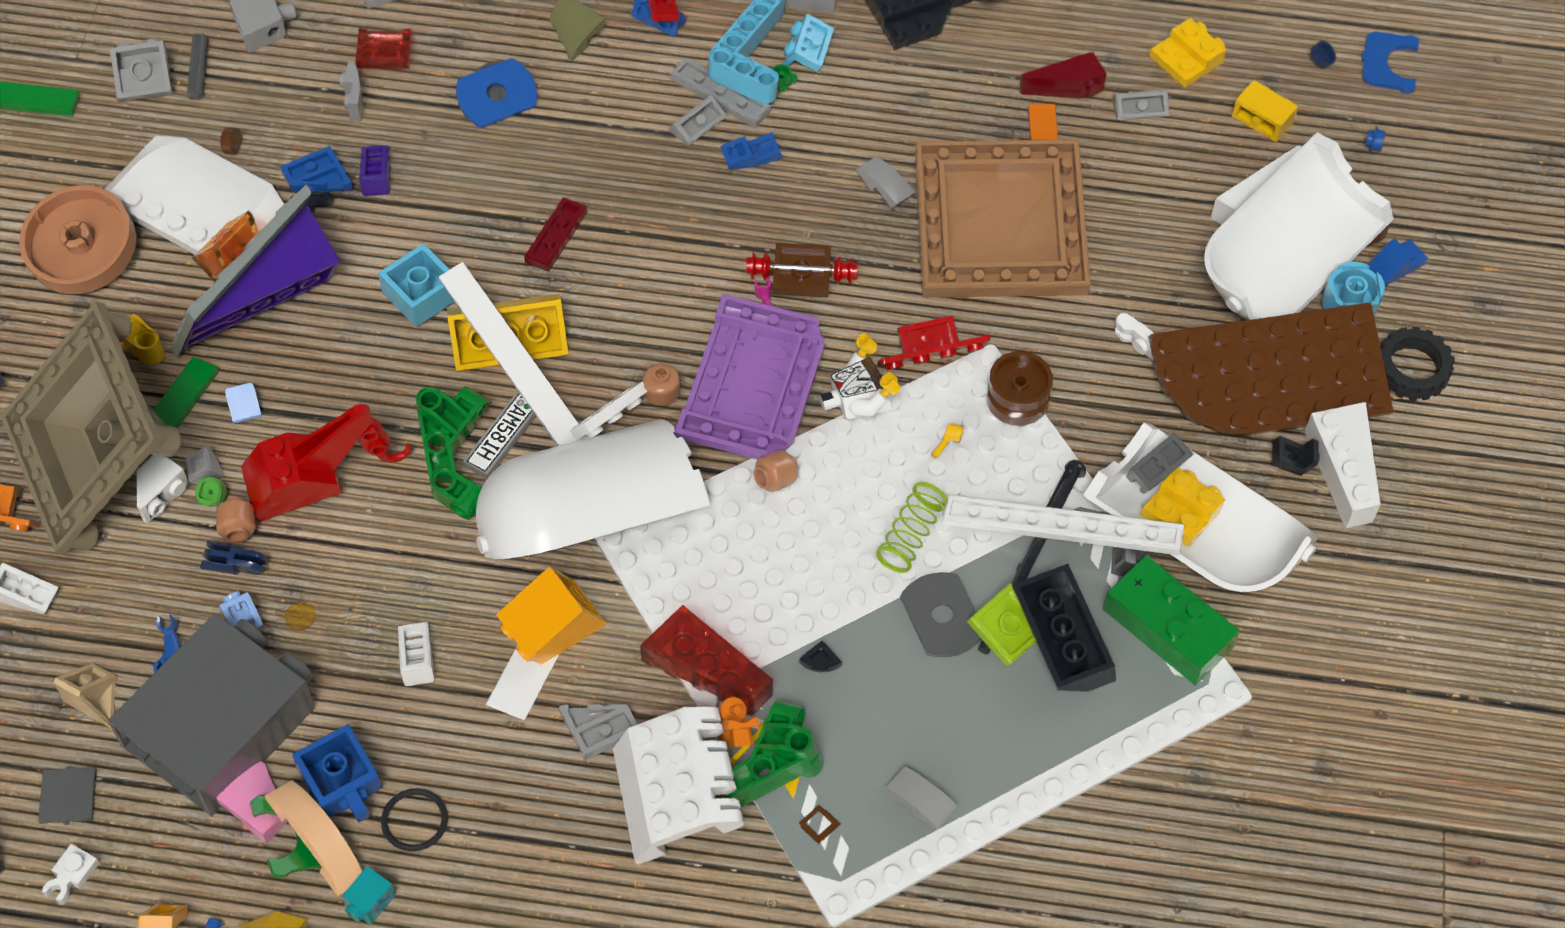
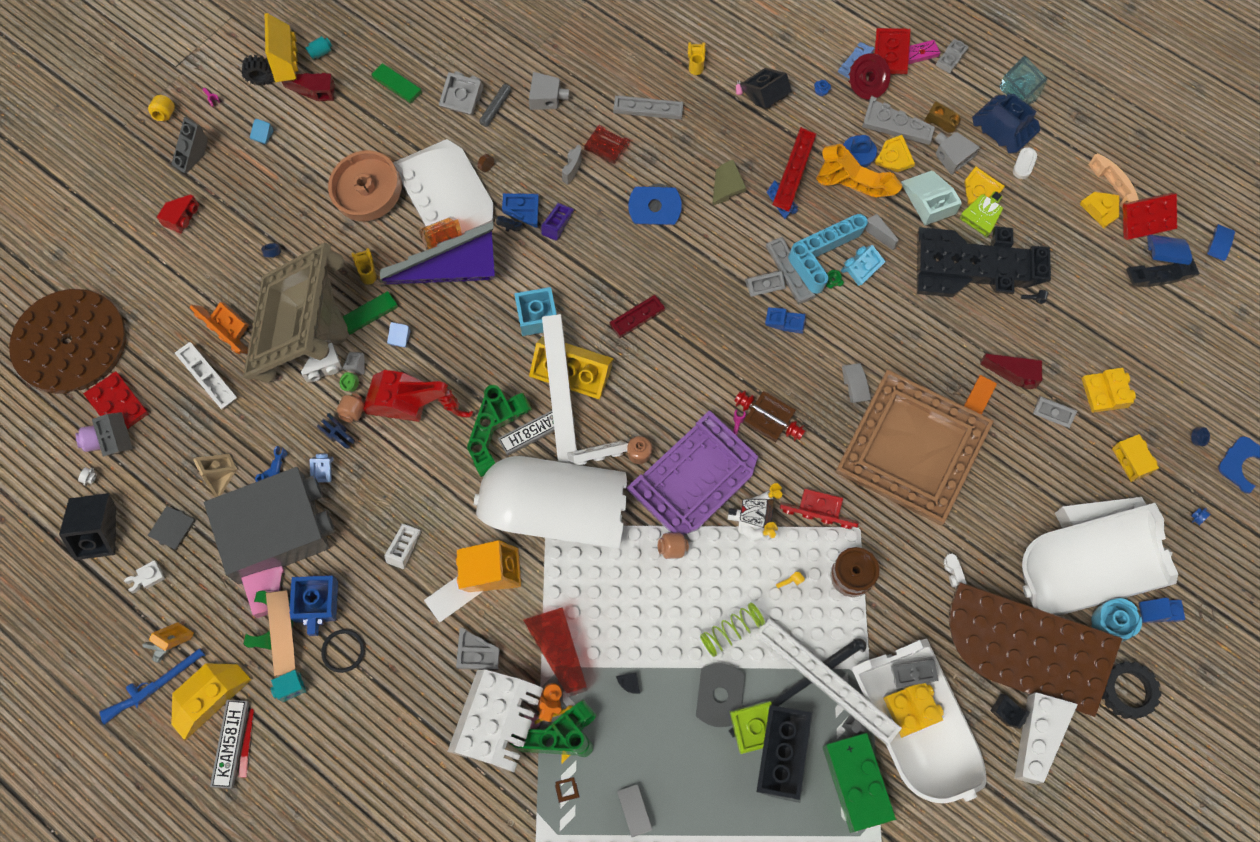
camera: 30 degrees right, 10 degrees up
clear yellow piece [285,602,316,630] -> none

